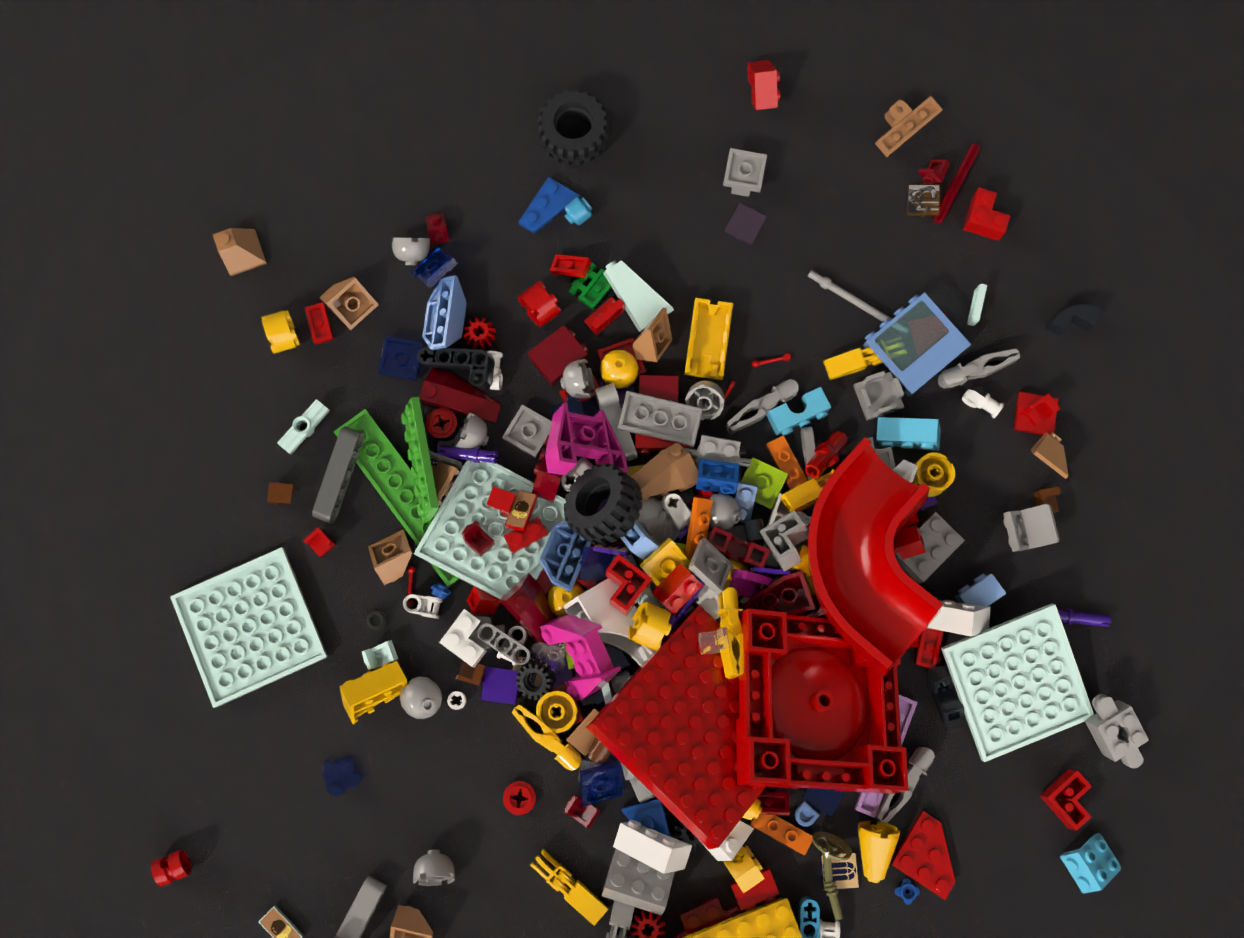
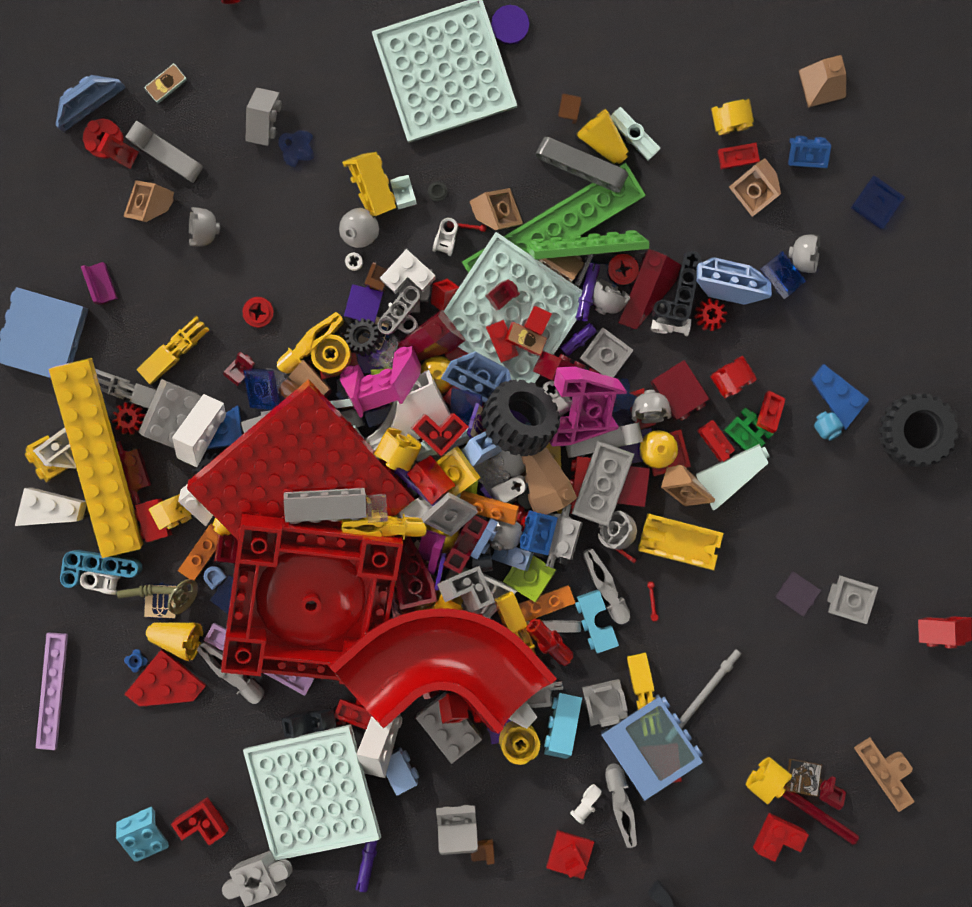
camera: 95 degrees right, 10 degrees up
red panel [303,527,336,558] -> none
clear blue plate [378,336,424,381] -> none
dark red bracket [425,213,450,244] -> none
blue plate [431,583,452,599] -> none
light aqua tile [967,284,987,326] -> none
medium nougat slope [1031,432,1069,479] -> none
none -> light grey brick [245,88,282,146]
none -> light grey brick [284,488,366,524]
none -> medium blue plate [470,519,498,559]
none -> dark purple tile [491,5,529,45]
none -> dark purple pin [560,323,597,357]
none -> yellow cone [577,109,628,164]
none -> yellow brick [746,757,792,804]
none -> blue bracket [788,136,831,168]
none -> clear blue tile [851,176,905,229]

